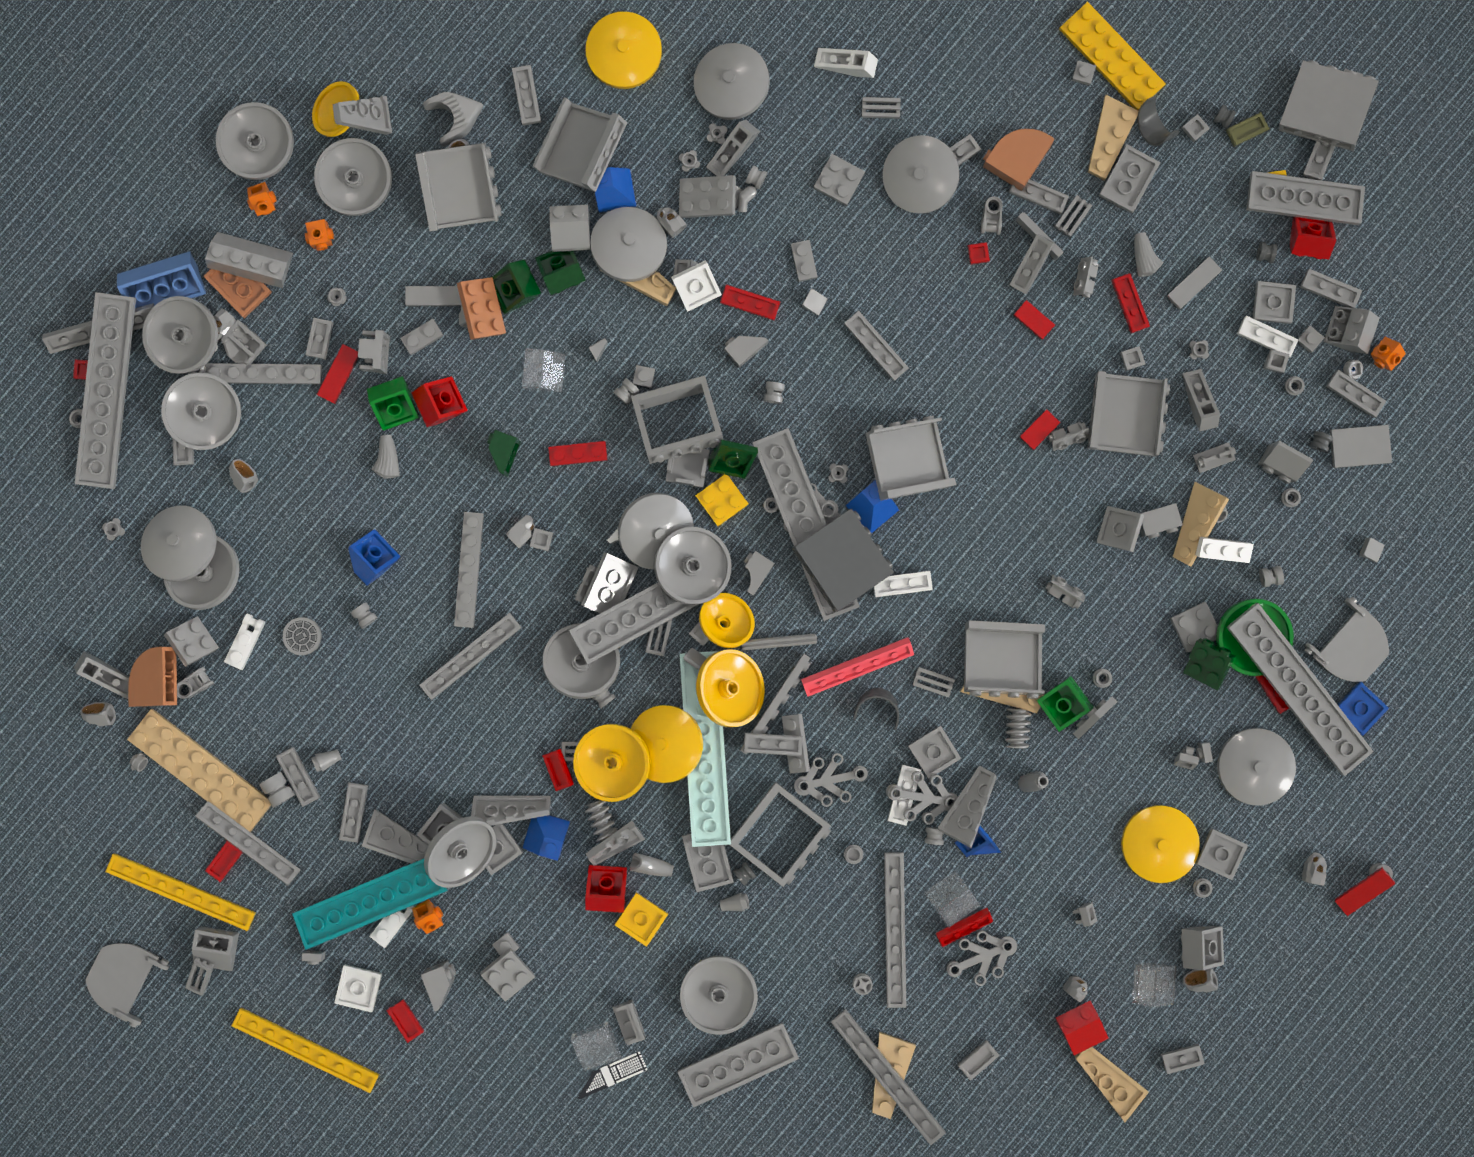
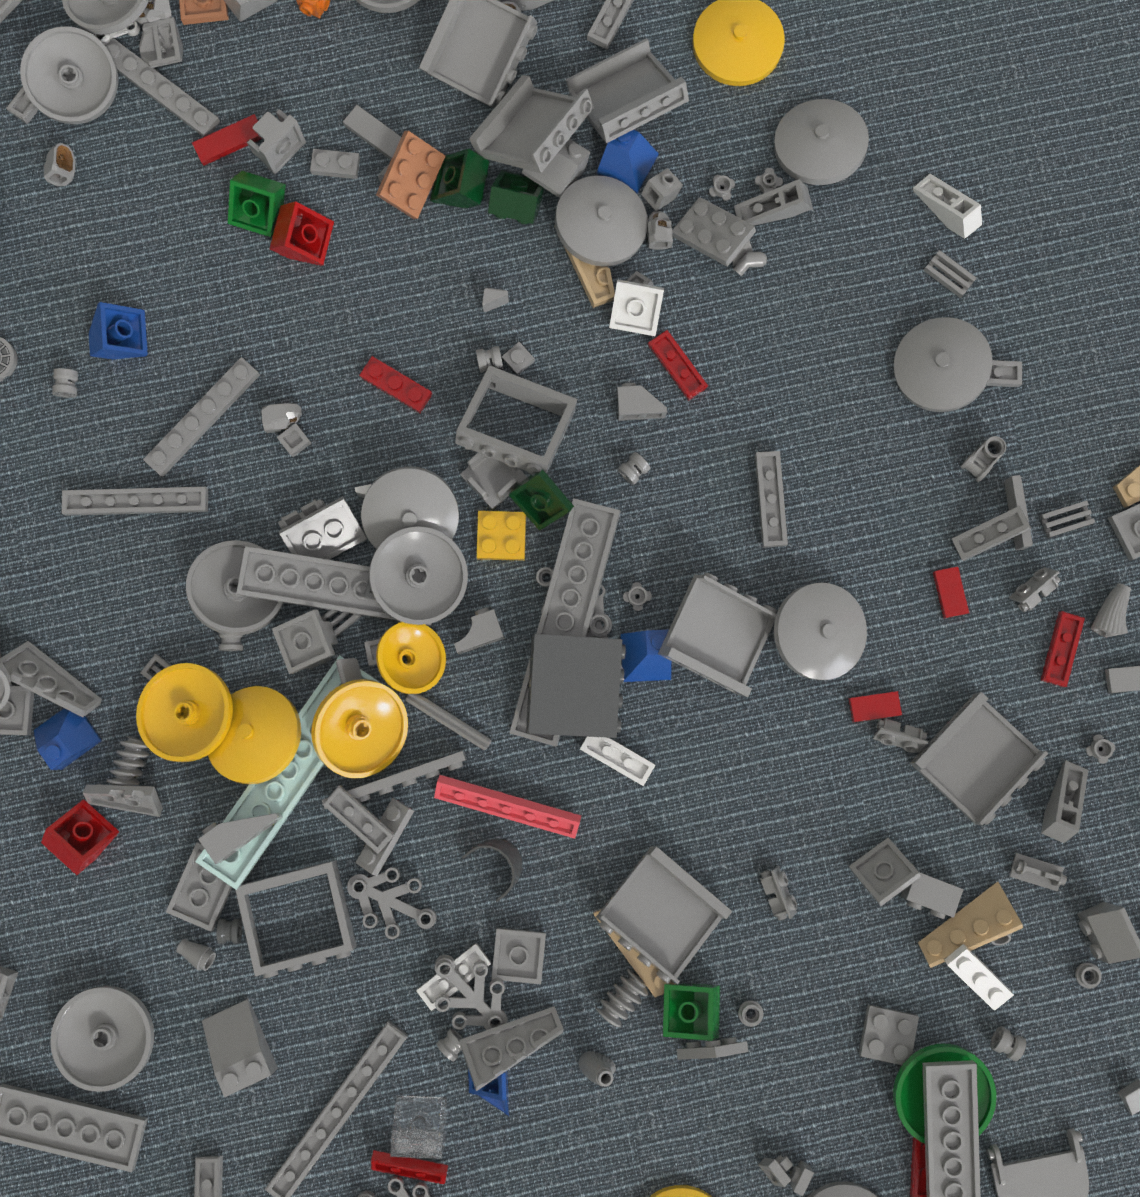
camera: 40 degrees right, 5 degrees down
light grey plate [306,318,334,360] -> none
light grey plate [327,287,346,306] -> none
light grey piece [371,435,400,479] -> none
dark green slope [487,430,521,477] -> none
clear slope [522,348,566,392] -> none
red tile [542,749,574,791] -> none
yellow plate [615,892,668,947] -> none
light grey piece [630,853,674,877] -> none
light grey wheel [745,166,768,189] -> none
light grey plate [791,240,817,282] -> none
slope [802,288,827,316] -> none
light grey plate [813,154,865,206] -> none
light grey plate [844,845,863,864] -> none
light grey wheel [853,973,873,995] -> none
light grey tile [912,667,955,697] -> none
red tile [967,242,990,265] -> none
nougat brick [983,129,1055,191] -> none
light grey tile [1008,179,1069,215] -> none
light grey plate [1120,346,1145,371] -> none
dark green plate [1183,638,1235,691] -> none
none -> light grey slope [198,813,283,864]
none -> light grey slope [202,998,278,1097]
none -> light grey panel [272,610,338,674]
none -> light grey panel [469,75,594,173]
none -> light grey brick [641,168,683,211]
none -> light grey dish [774,583,867,680]

